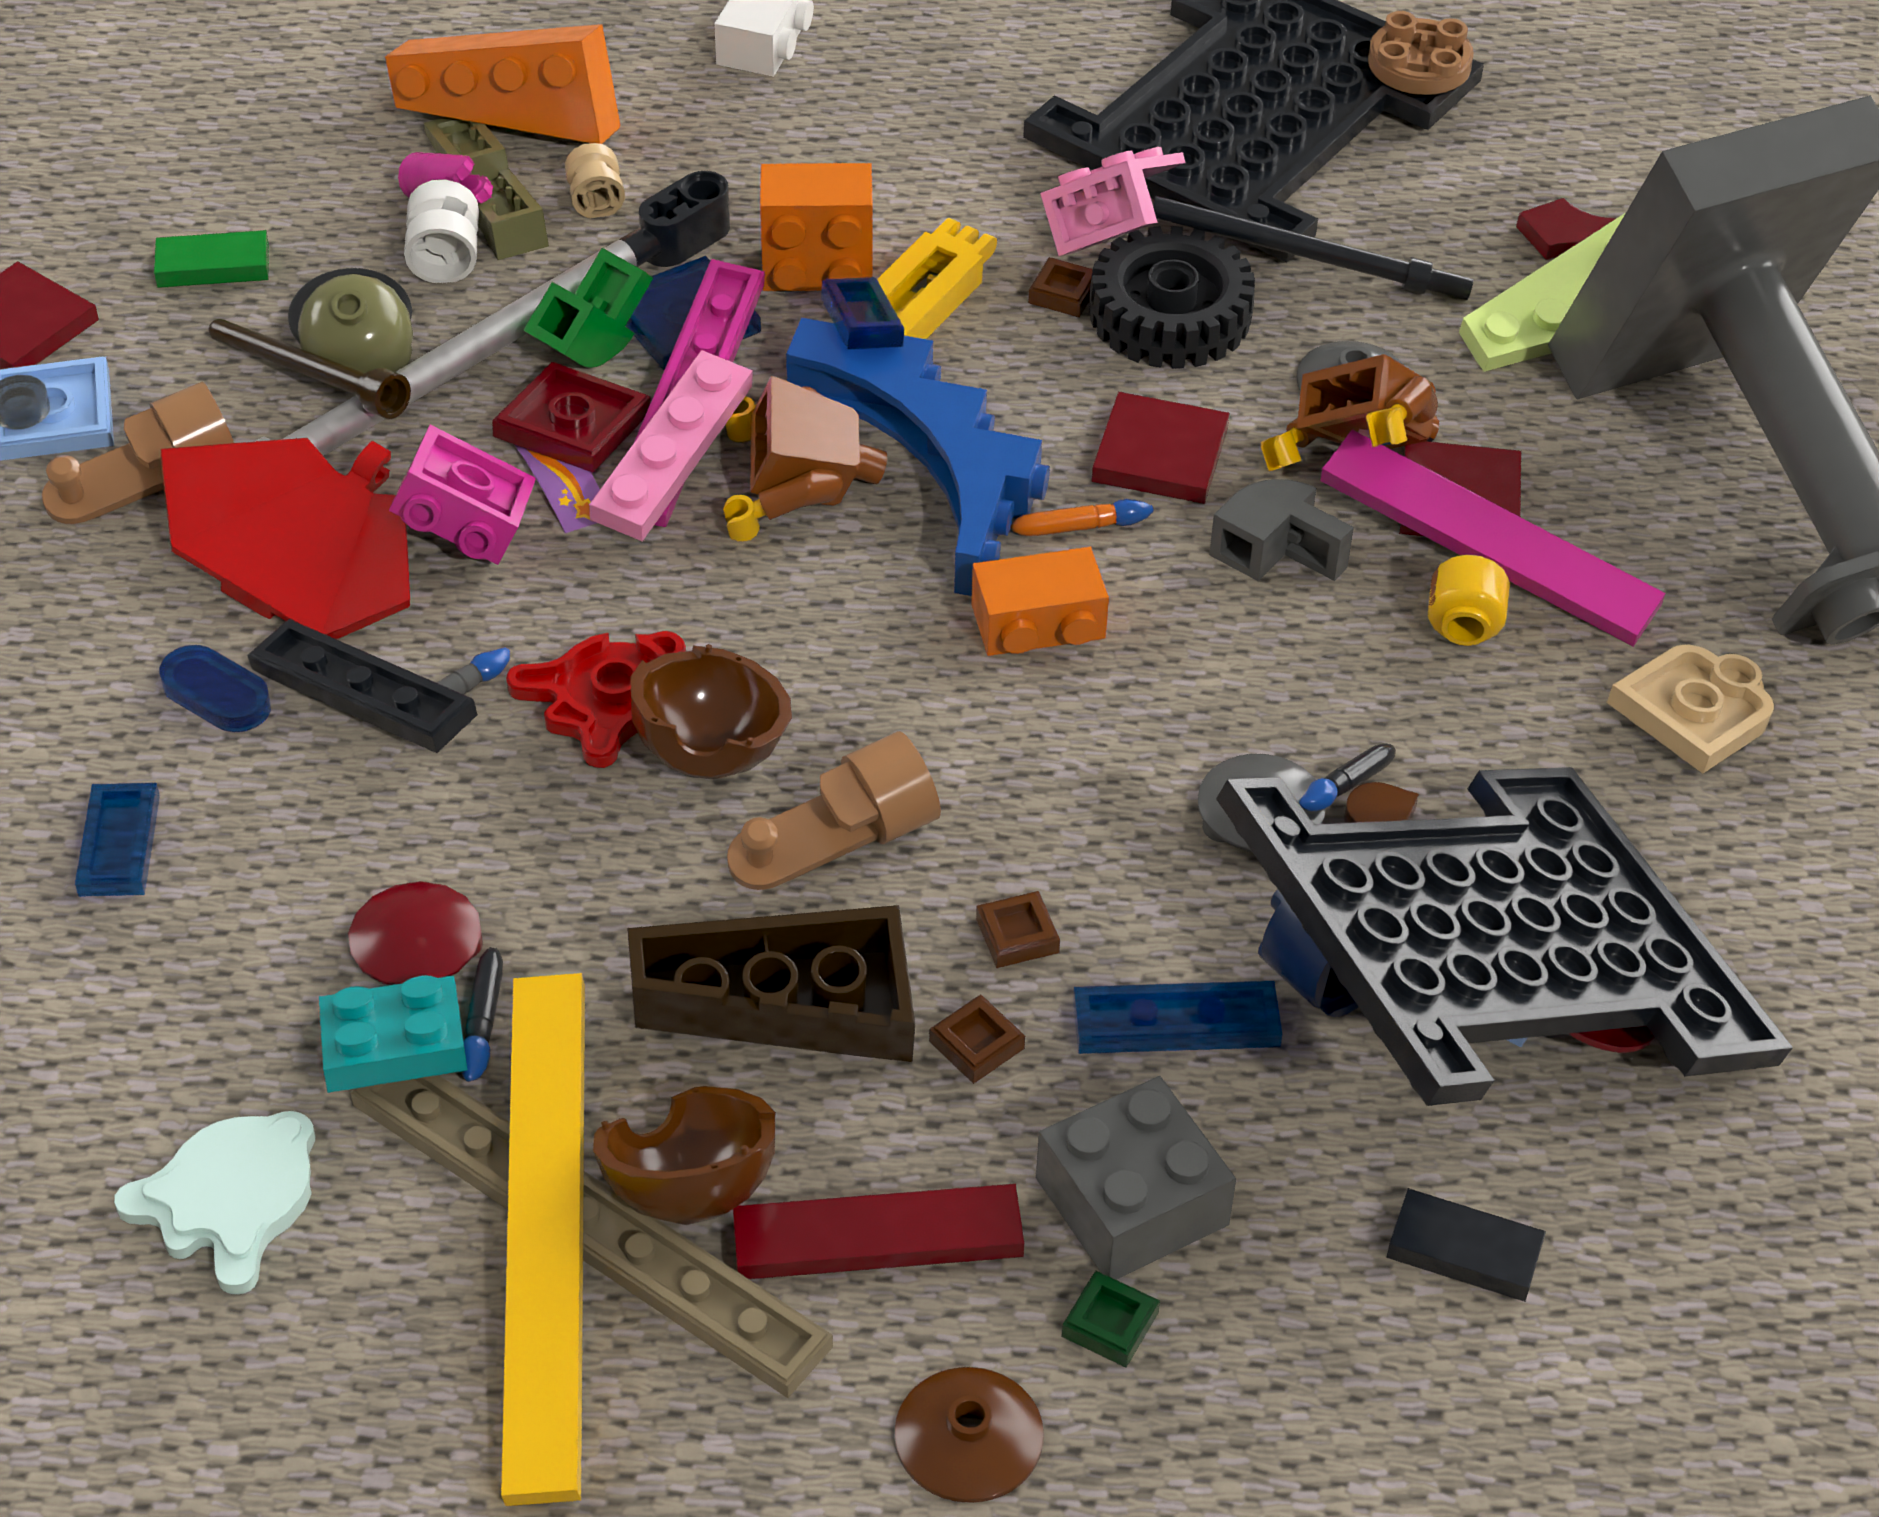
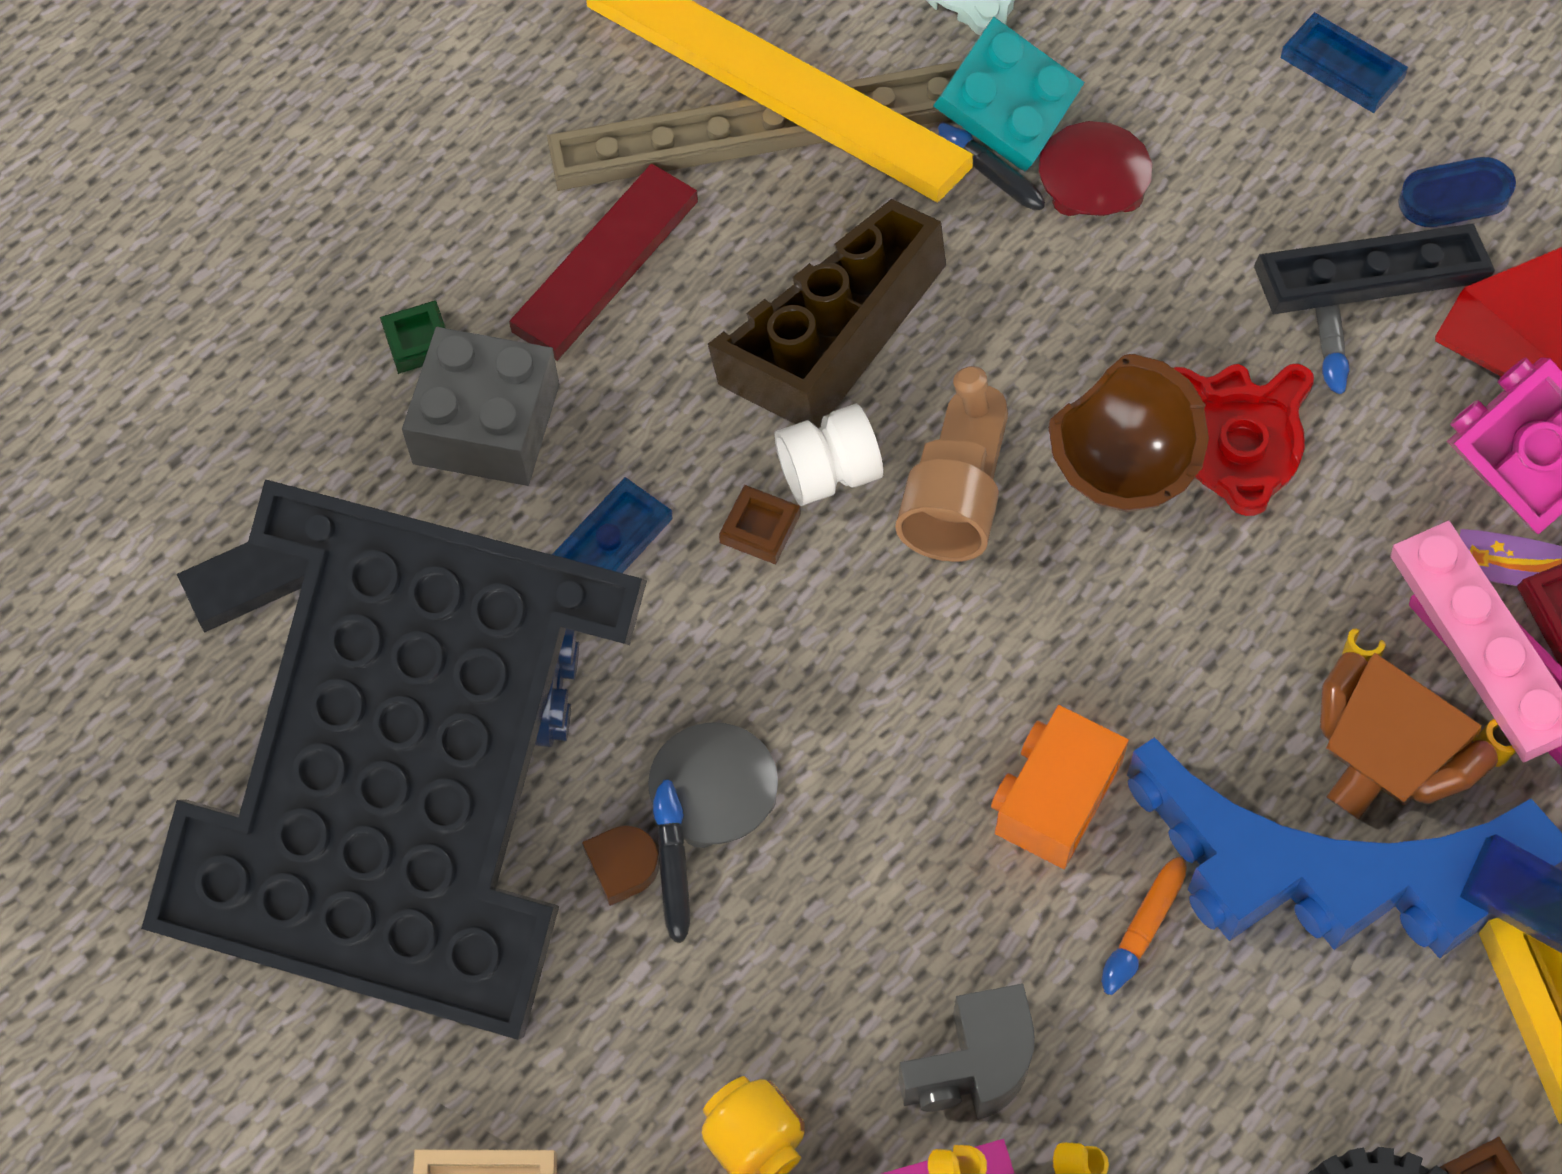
camera: 135 degrees right, 15 degrees up
reddish brown cylinder [593,1086,776,1225] -> none
reddish brown dish [894,1367,1044,1503] -> none
reddish brown tile [929,994,1025,1084] -> none
dark red tile [1091,391,1230,504] -> none
none -> white wheel [775,403,883,506]

